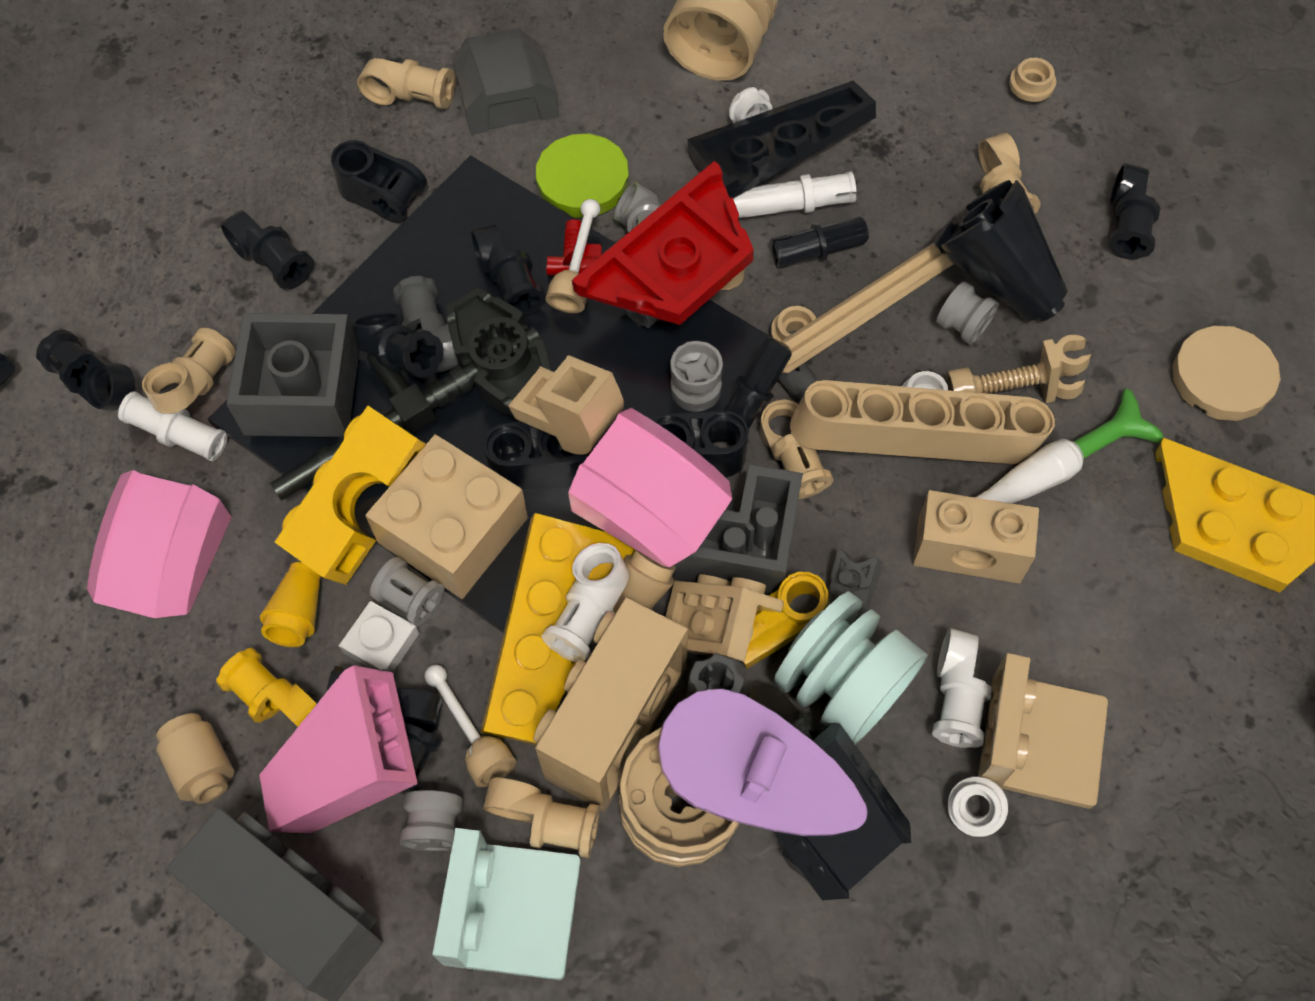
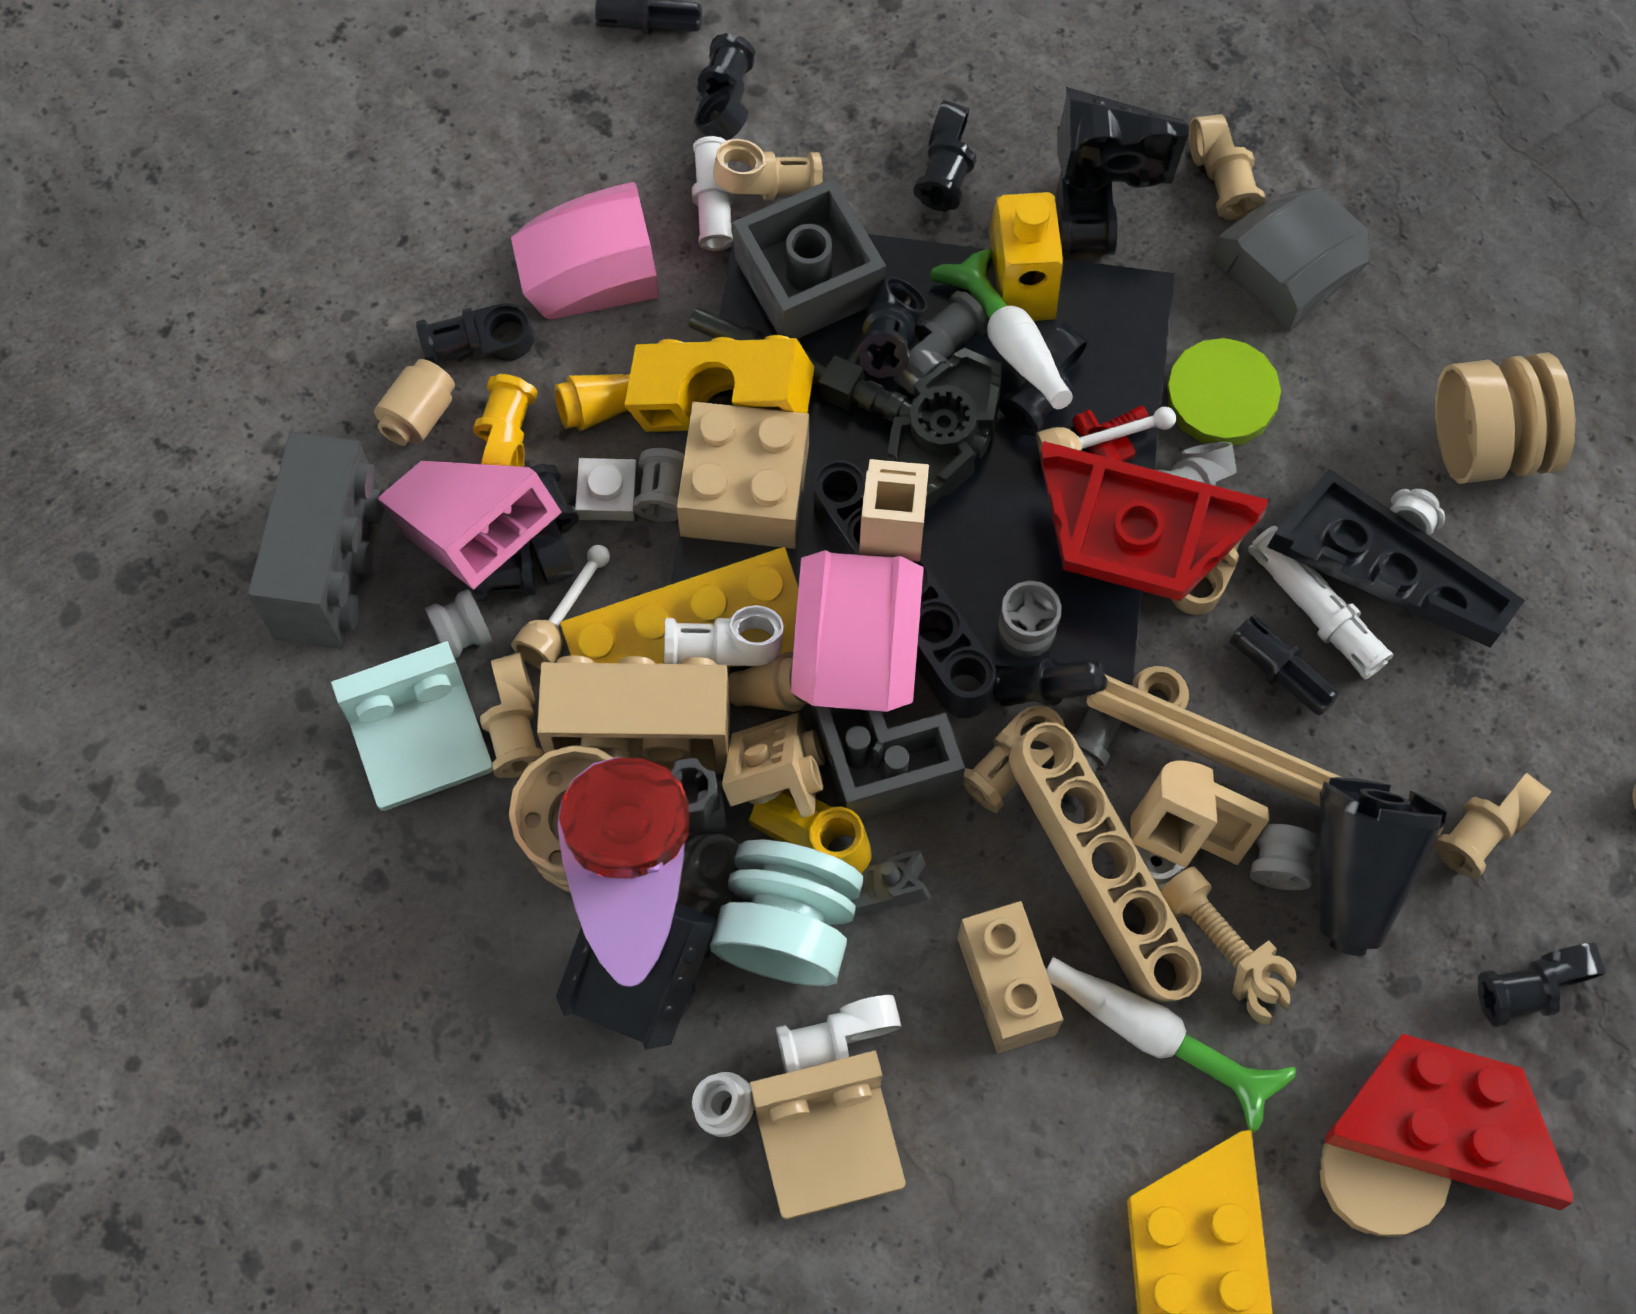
camera: 60 degrees right, 5 degrees up
none -> black connector [416,303,534,366]
none -> clear red tile [559,758,690,879]
none -> white piece [930,249,1073,409]
none -> yellow torso [989,192,1063,321]
none -> black slope [1057,87,1189,190]
none -> tan brick [1130,760,1269,868]
none -> red wing [1325,1034,1573,1211]

